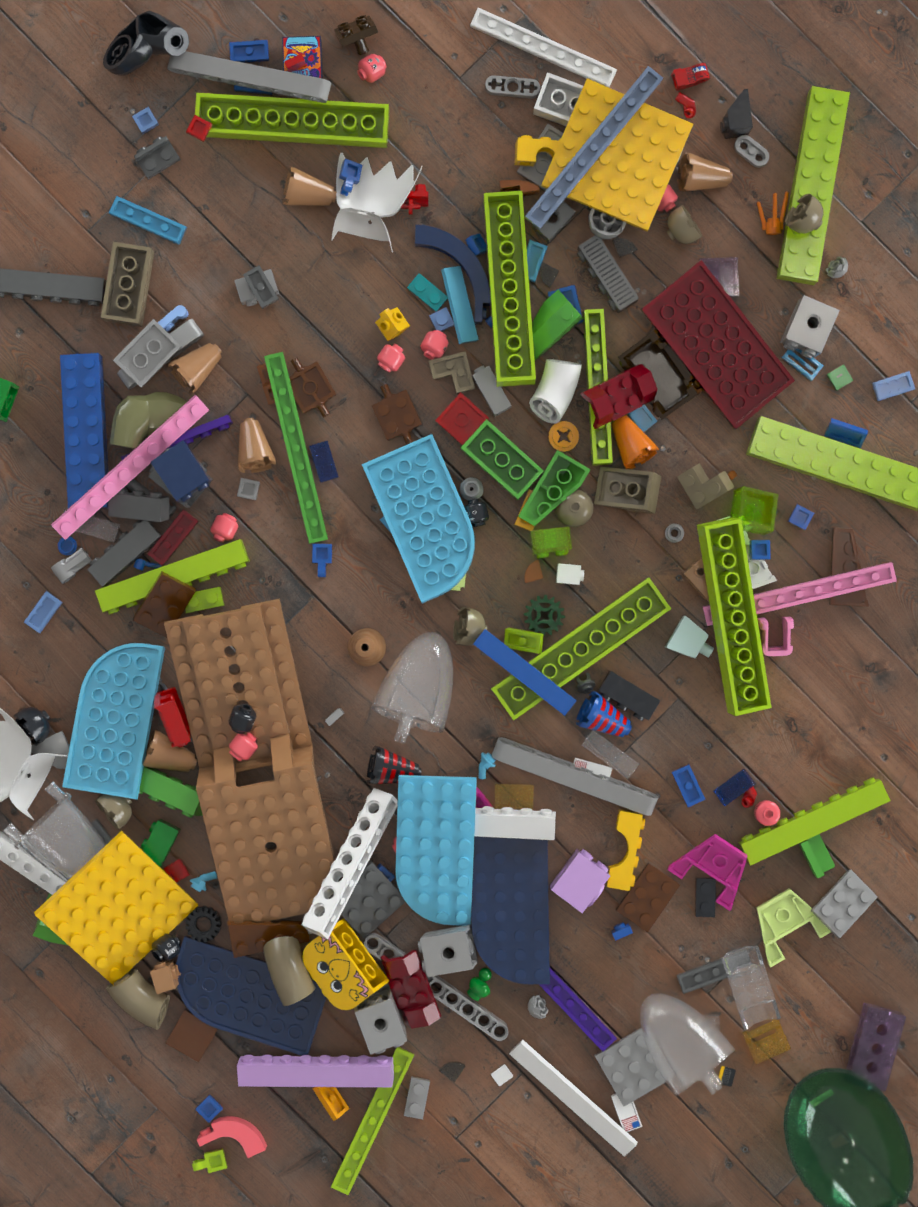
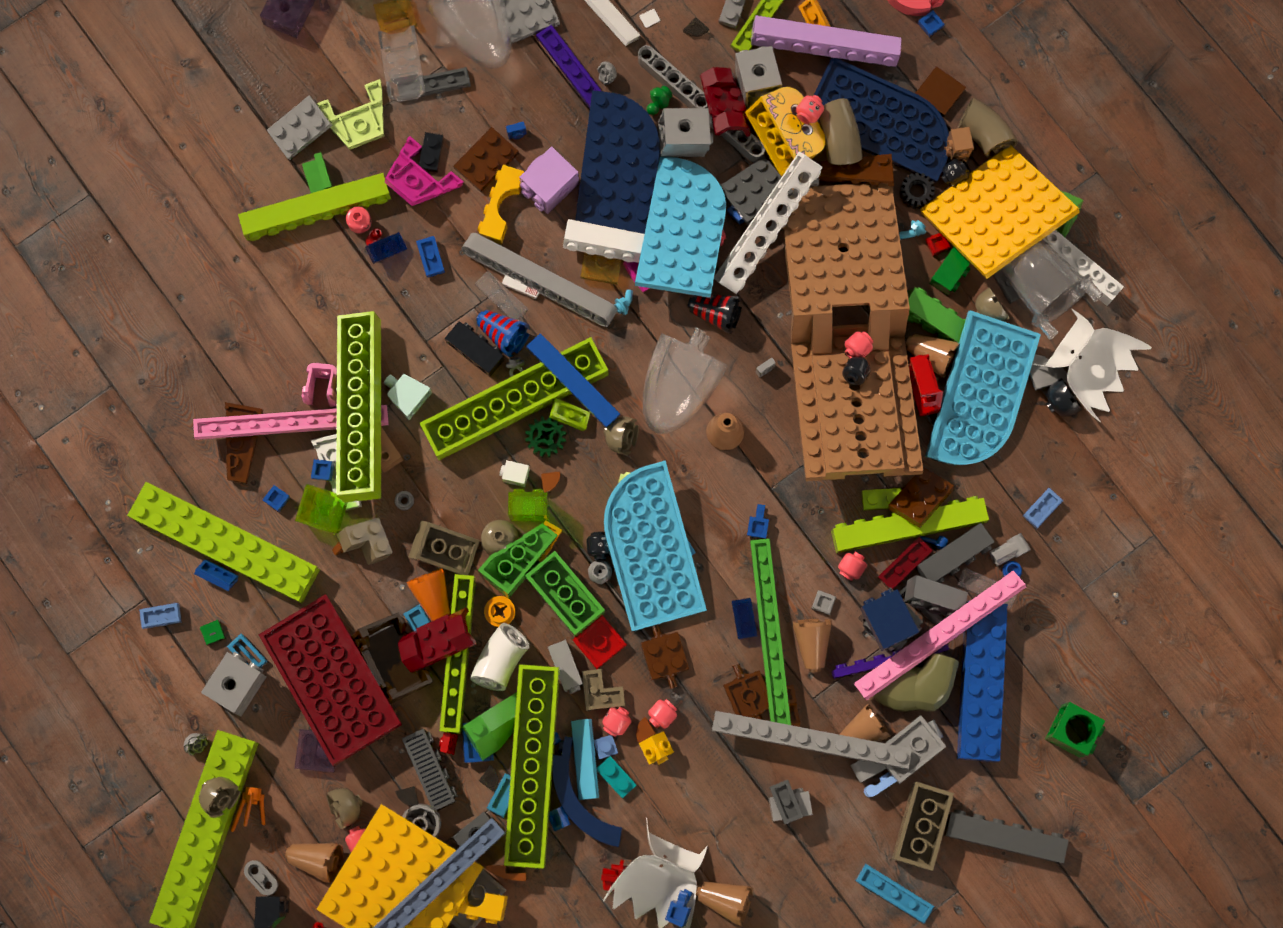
camera: 170 degrees left, 10 degrees down
none -> red plate [439,732,458,755]
none -> dark orange tile [636,717,656,743]
none -> light grey plate [712,711,912,769]
none -> coral head [796,95,824,124]

